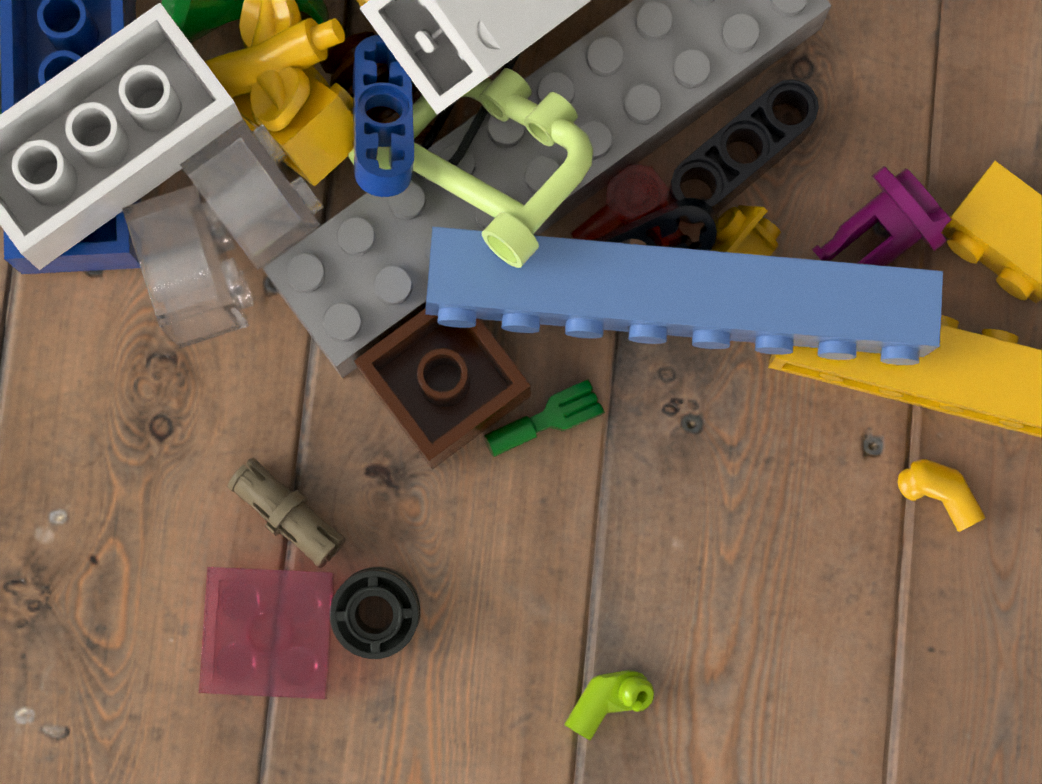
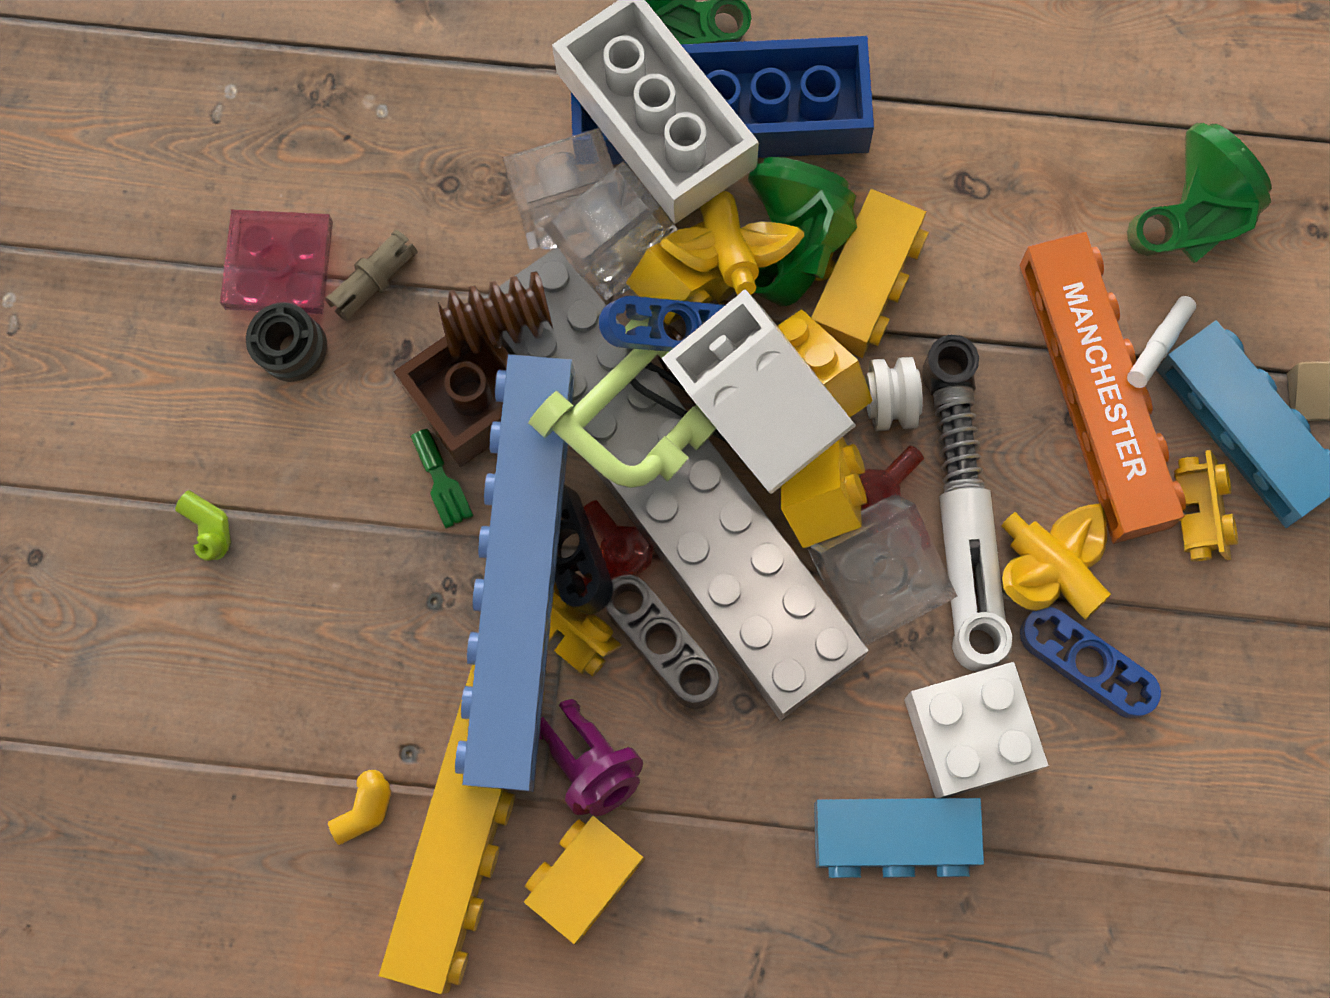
camera: 95 degrees right, 5 degrees down
none -> reddish brown piece [438,271,554,358]

